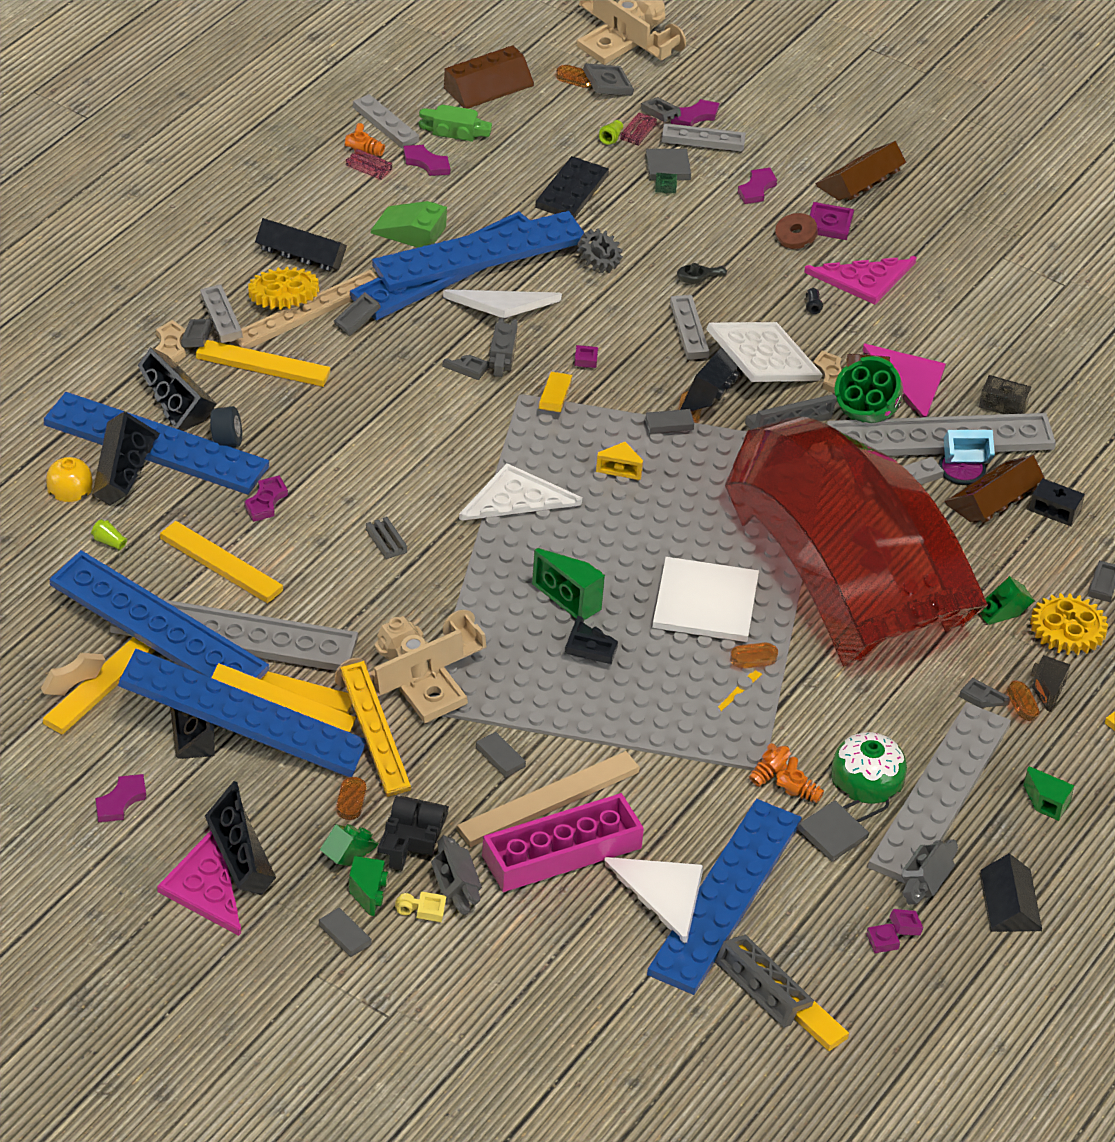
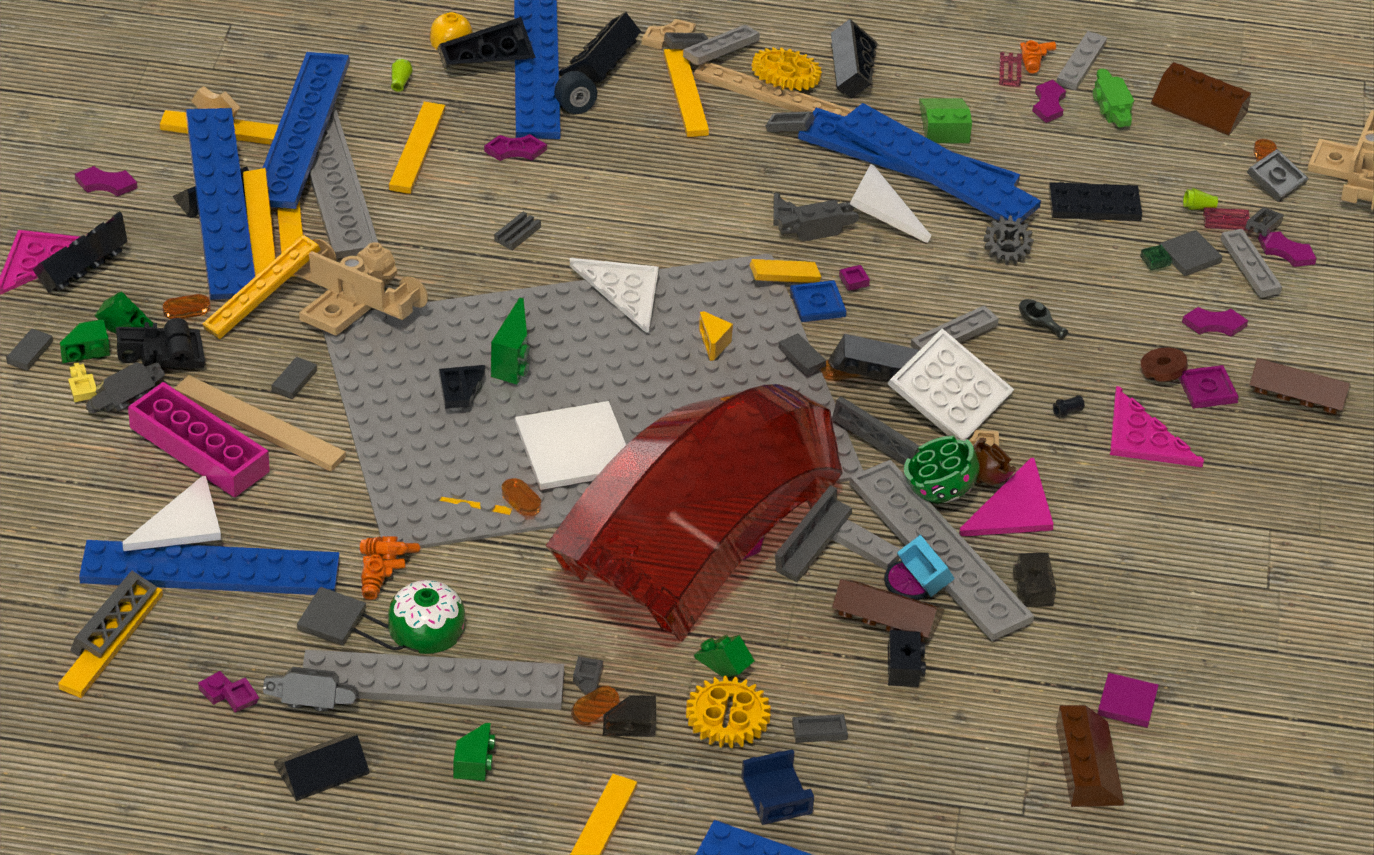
camera: 65 degrees right, 0 degrees up
none -> blue tile [790,280,846,322]

